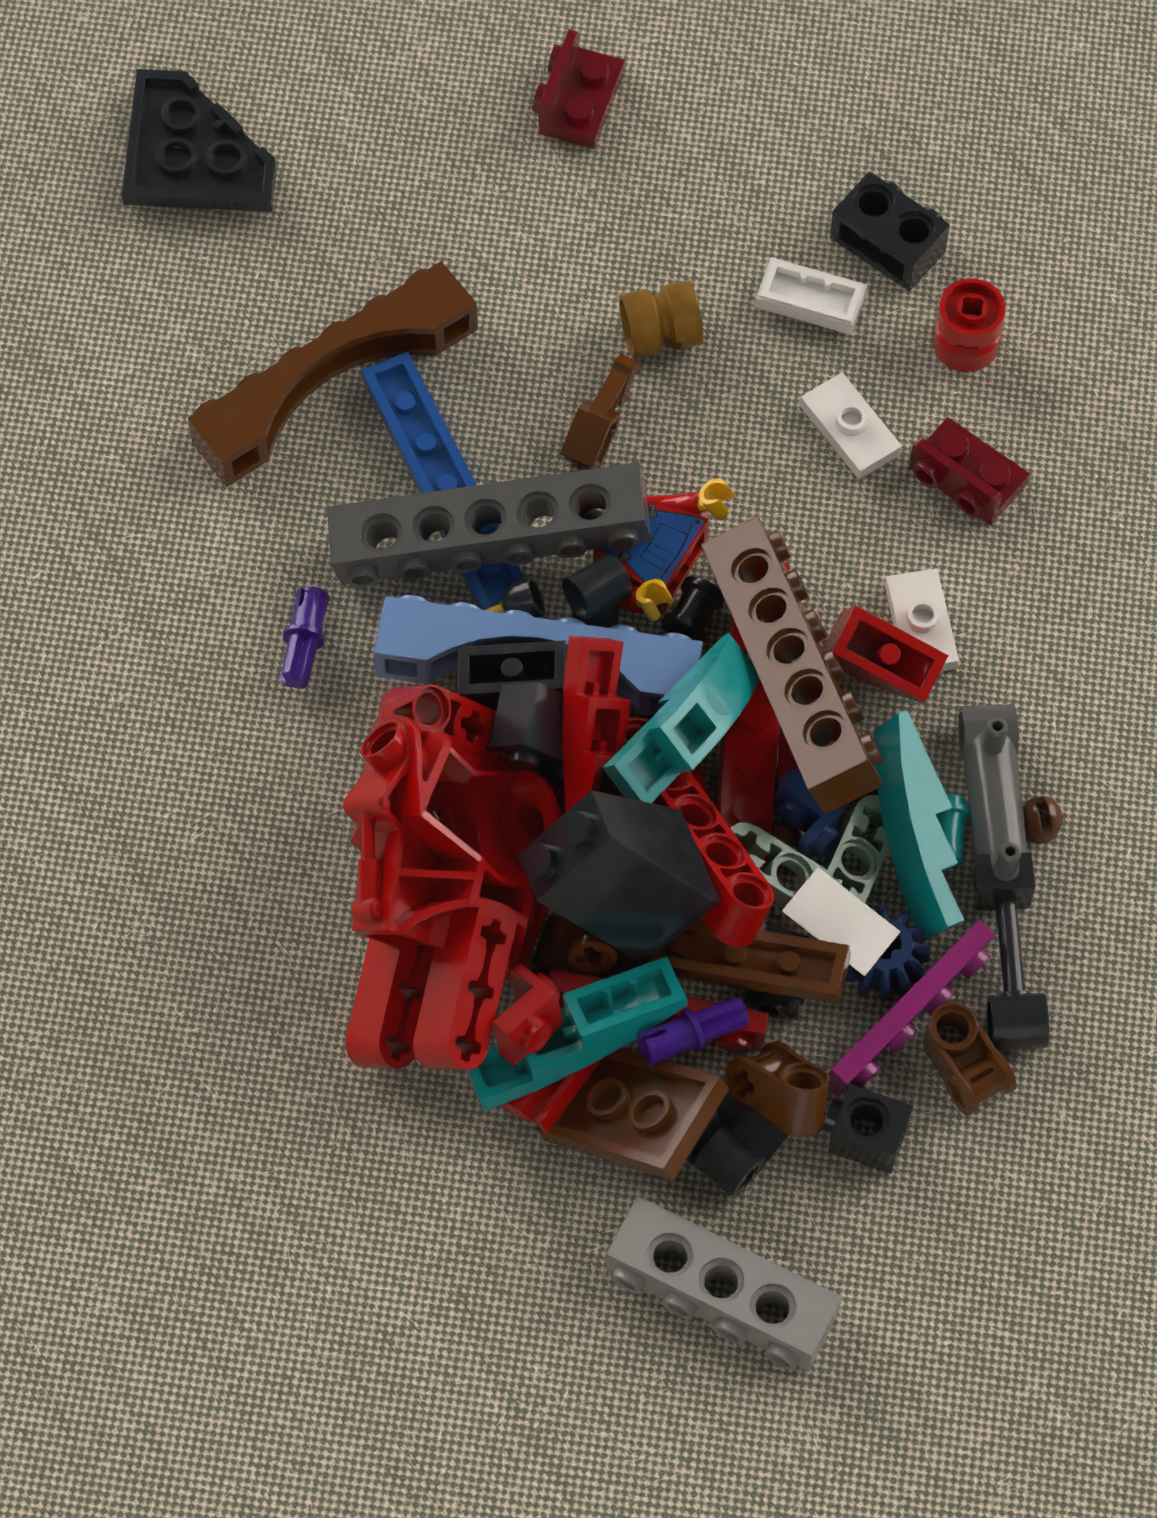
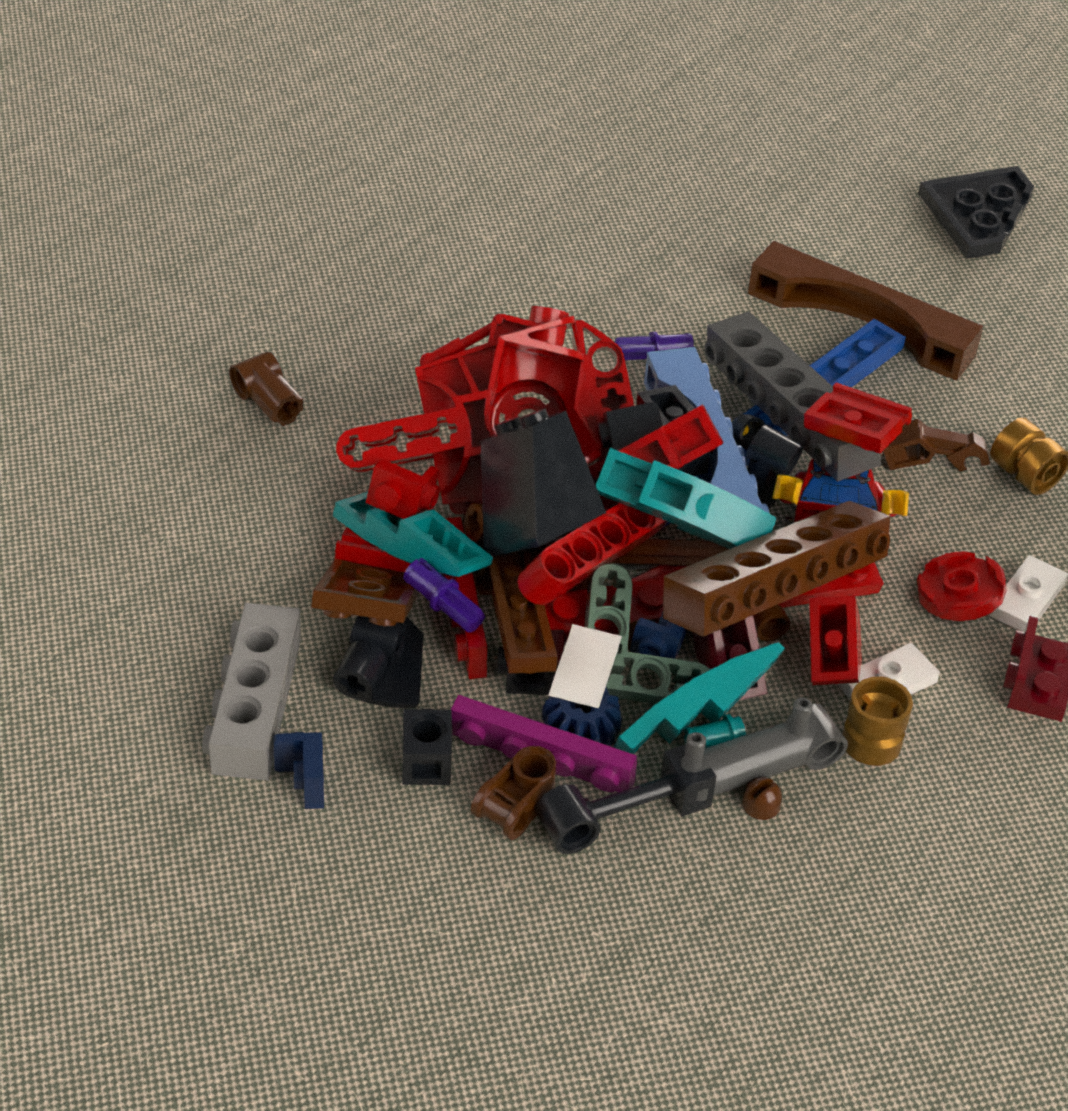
camera: 65 degrees right, 20 degrees down
reddish brown piece [726,1041,830,1137] -> none
none -> reddish brown piece [229,351,303,426]
none -> dark blue bracket [273,732,324,809]
none -> red plate [804,383,912,454]
none -> pearl gold wheel [842,677,913,766]
none -> red tile [917,551,1007,621]

